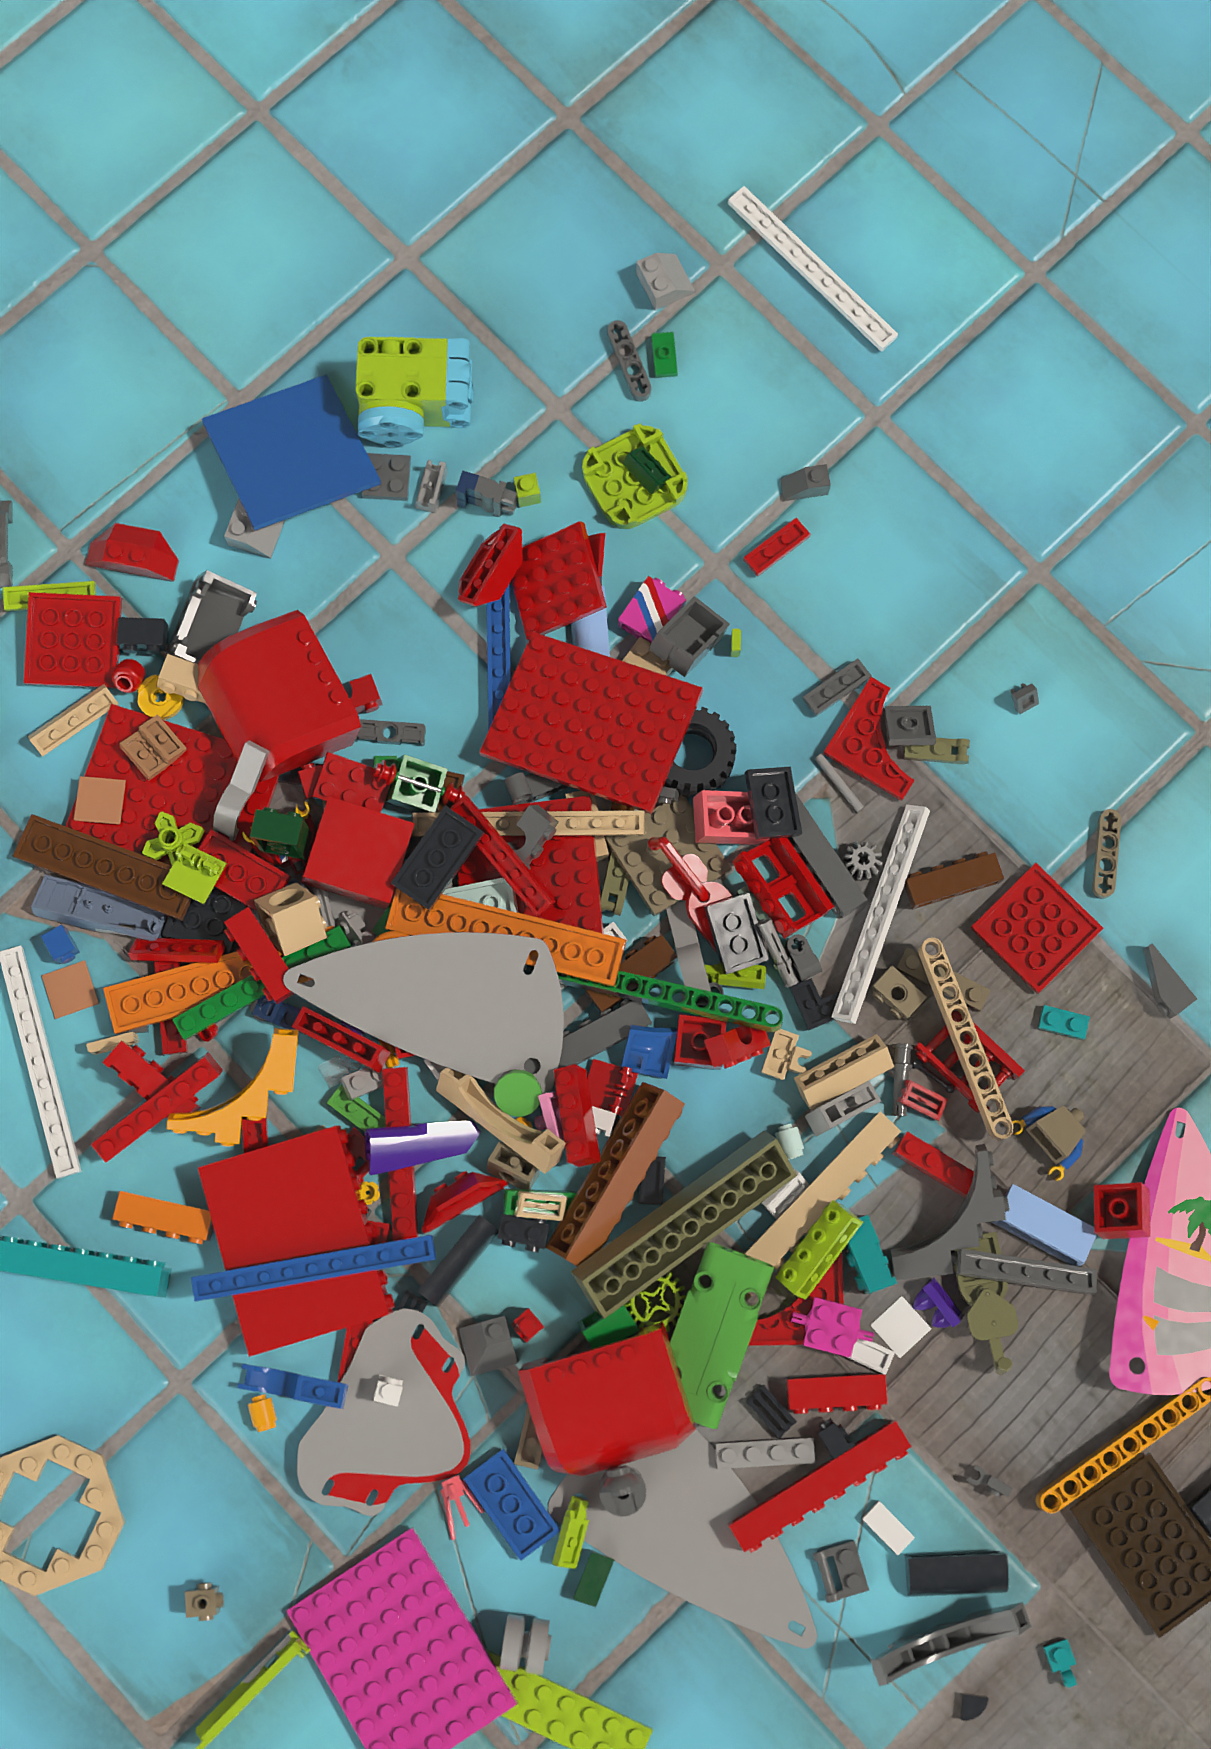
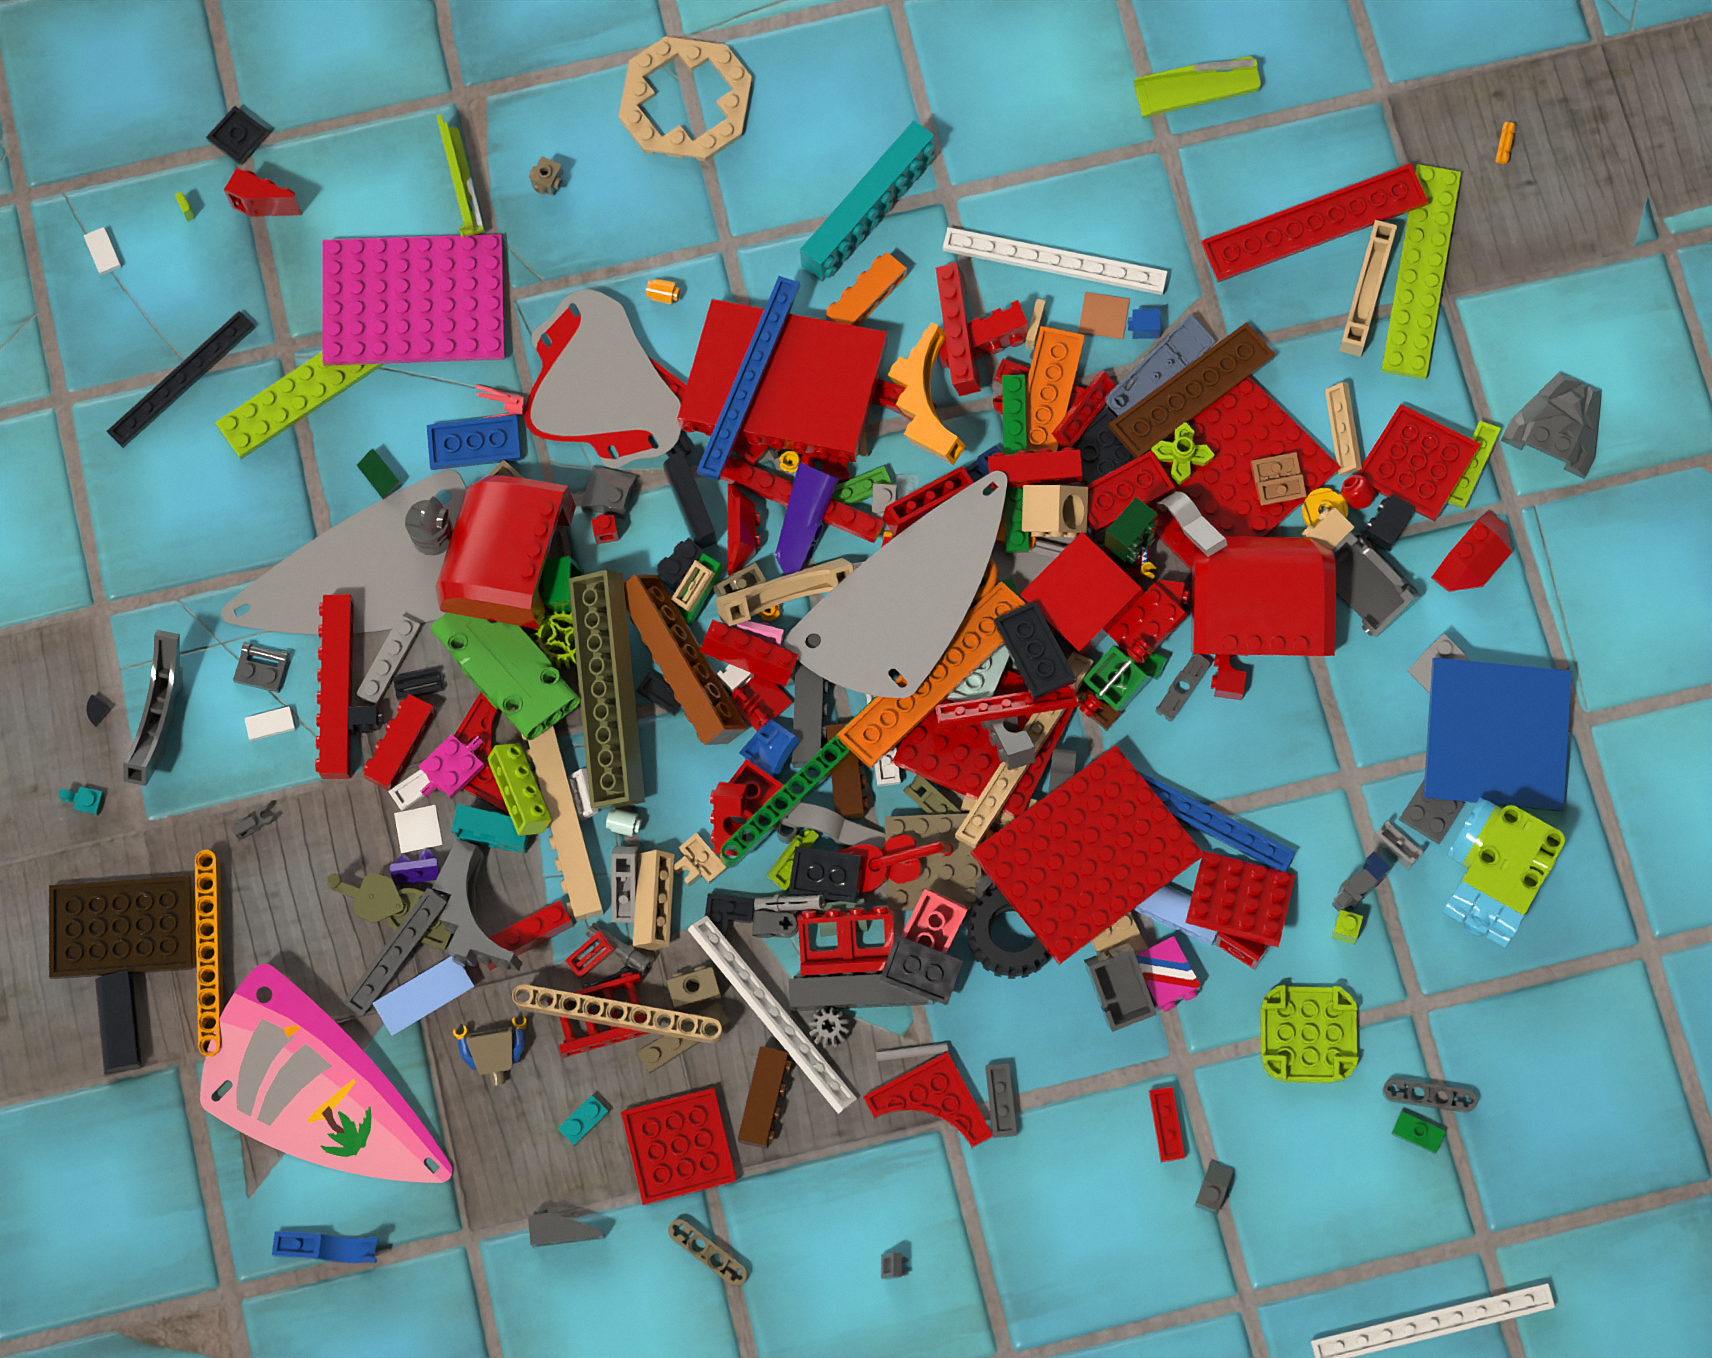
camera: 125 degrees right, 5 degrees down
nougat piece [74,776,126,824] -> none
lime hinge [162,843,227,904] -> none
blue piece [237,1364,349,1409] -> none
light grey hinge [337,910,375,947] -> none
white brick [373,1374,403,1407] -> none
red wedge [458,523,523,606] -> none
bright green tile [494,1069,542,1117] -> none
light grey wheel [500,1614,552,1675] -> none
lime hinge [552,1496,589,1569] -> none
dark green slope [623,446,672,495] -> none
light grey slope [636,253,695,310] -> none
lime tile [731,628,741,657] -> none
dark grey hinge [884,706,936,746] -> none
olive plate [904,738,970,764] -> none
black brick [905,1551,1009,1597] -> none
red brick [1094,1182,1151,1239] -> none

